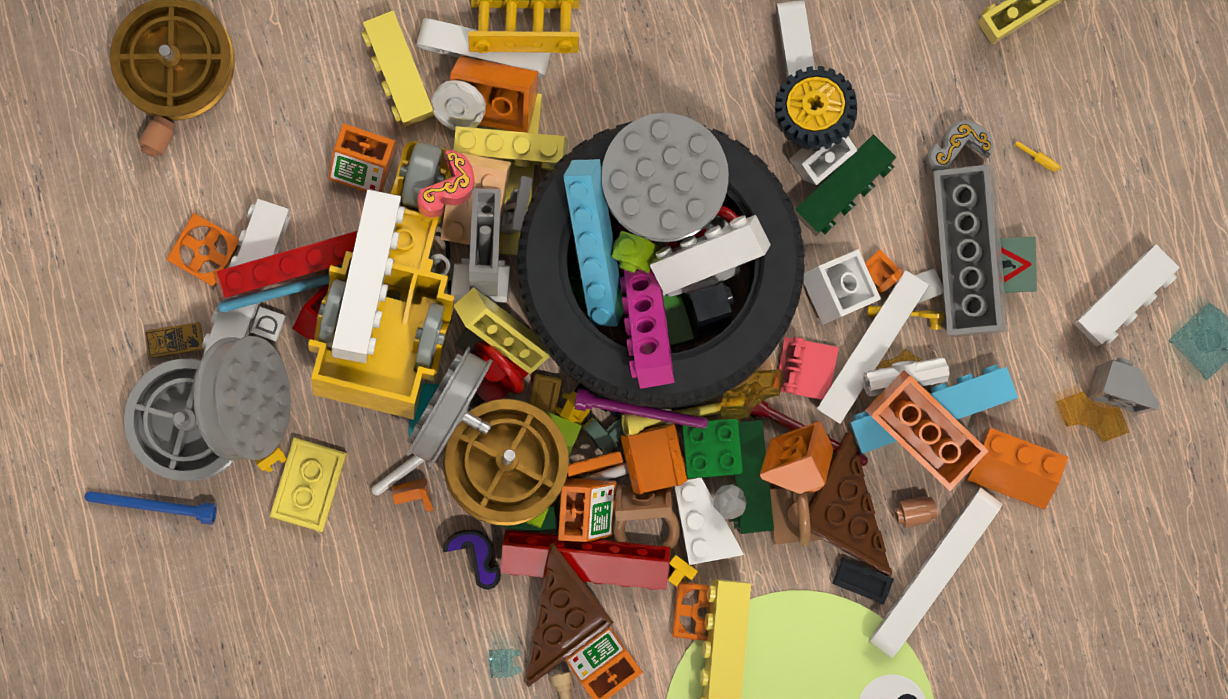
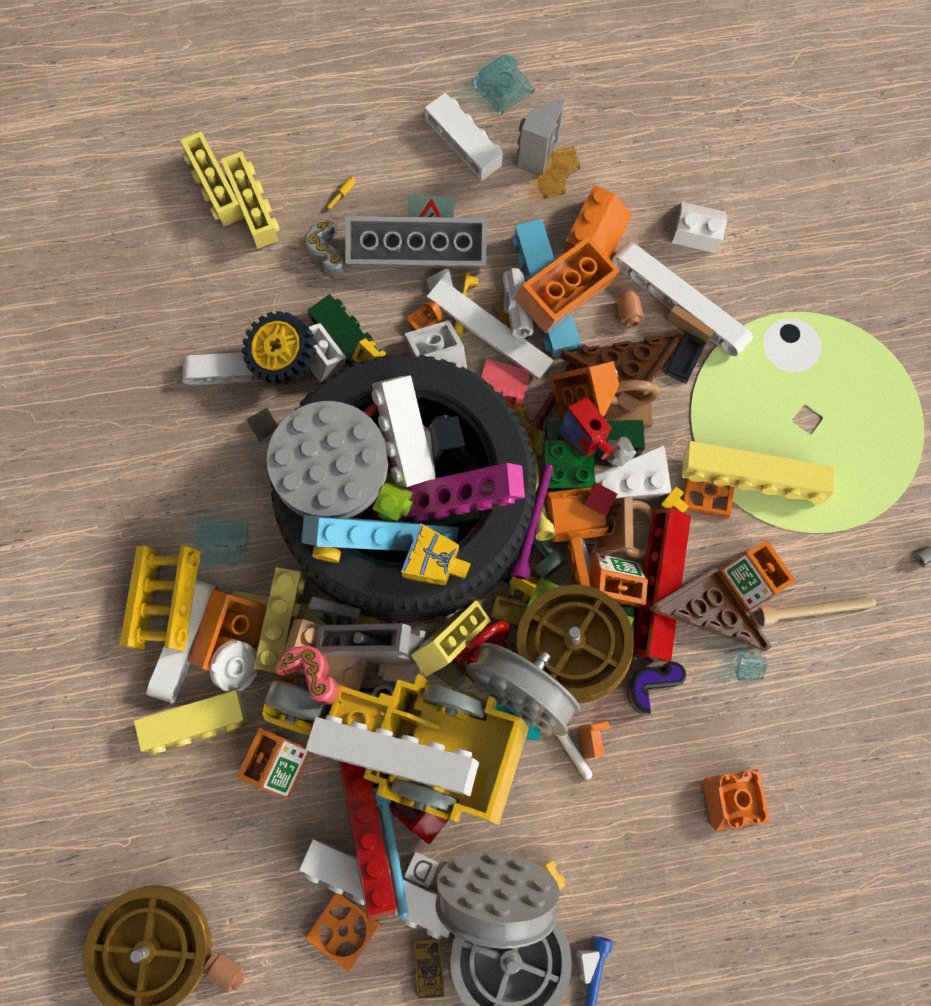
camera: 90 degrees left, 10 degrees down
light yellow tile [269,438,347,532] -> none
none -> clear light blue plate [196,521,249,566]
none -> light yellow brick [221,151,280,249]
none -> clear smoke tile [246,408,278,441]
none -> yellow tile [312,546,341,563]
none -> yellow tile [352,338,386,362]
none -> torso [401,524,471,585]
none -> red torso [558,396,614,459]
none -> white slope [576,950,600,984]
none -> dark red tile [583,482,618,516]
none -> medium nougat tile [666,305,715,345]
none -> white slope [672,202,727,253]
none -> orange slope [701,769,770,831]

